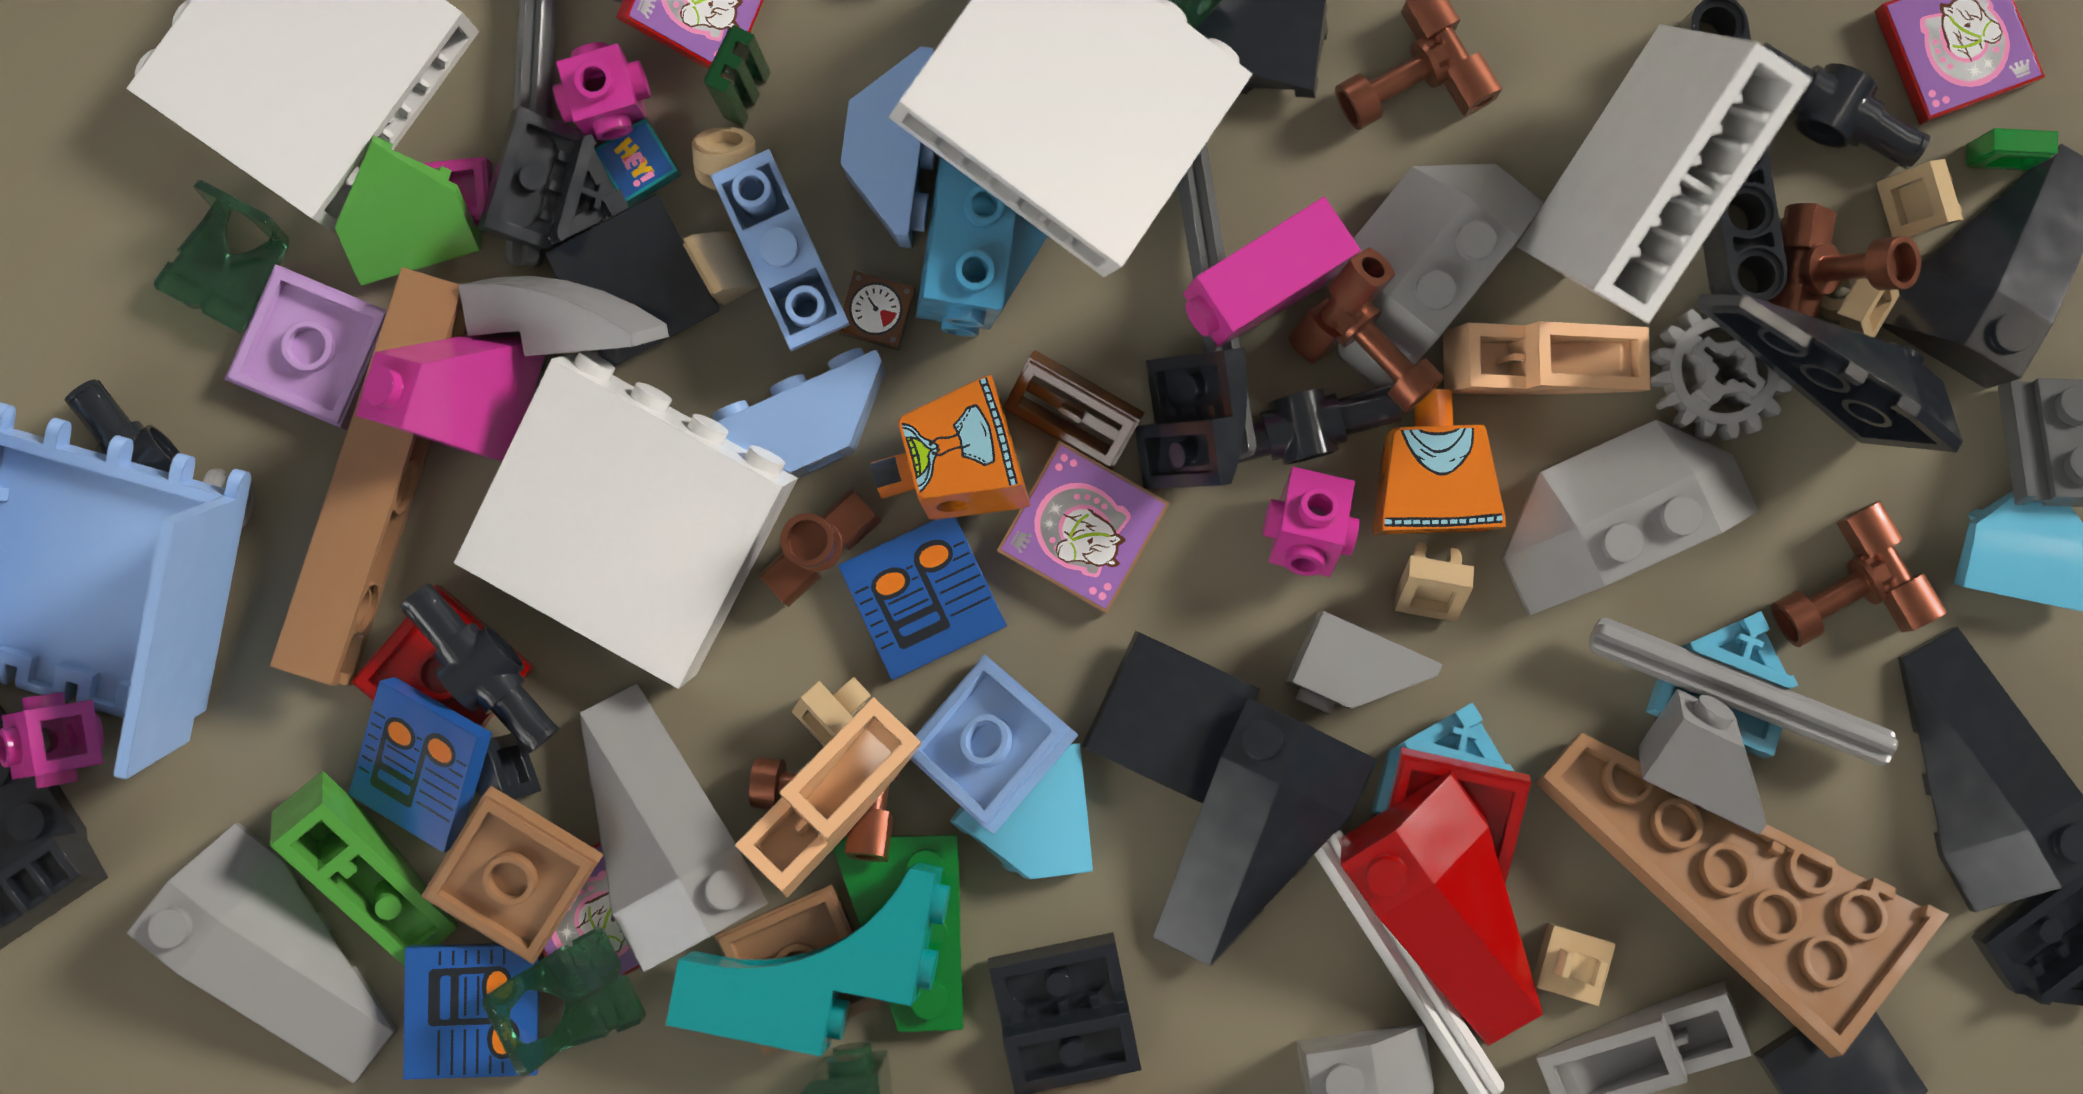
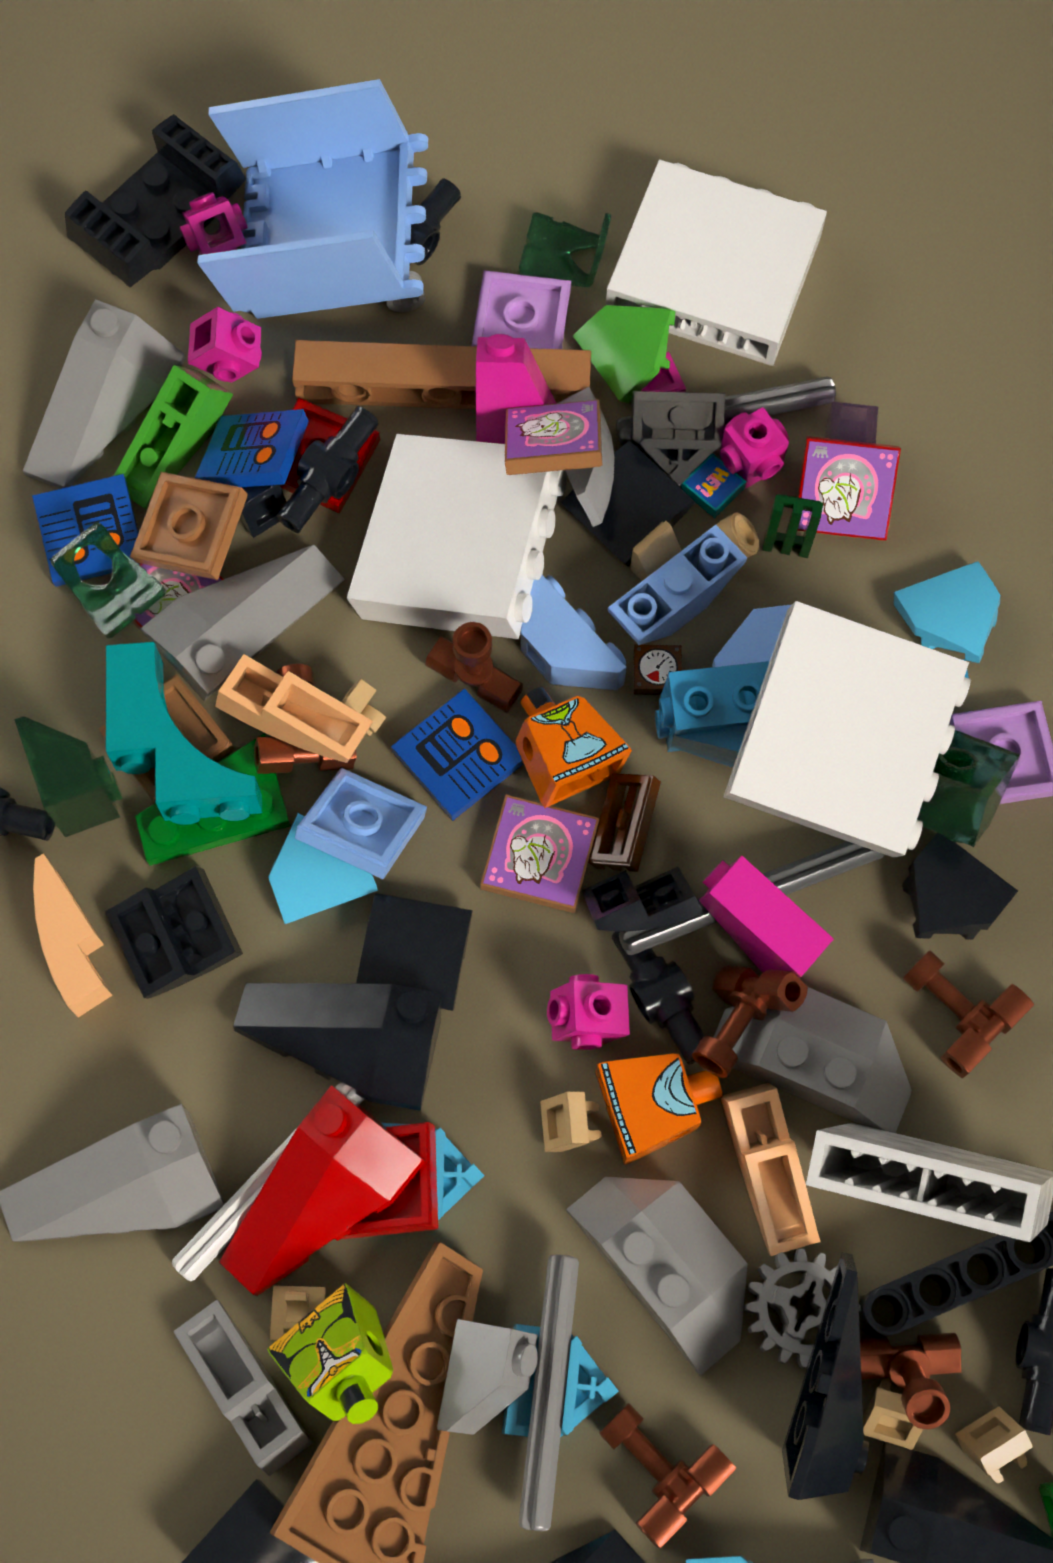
camera: 75 degrees right, 15 degrees down
light grey slope [1285,611,1443,715] -> none
none -> dark pink brick [188,307,262,383]
none -> lime torso [267,1283,394,1424]
none -> tile [505,399,602,475]

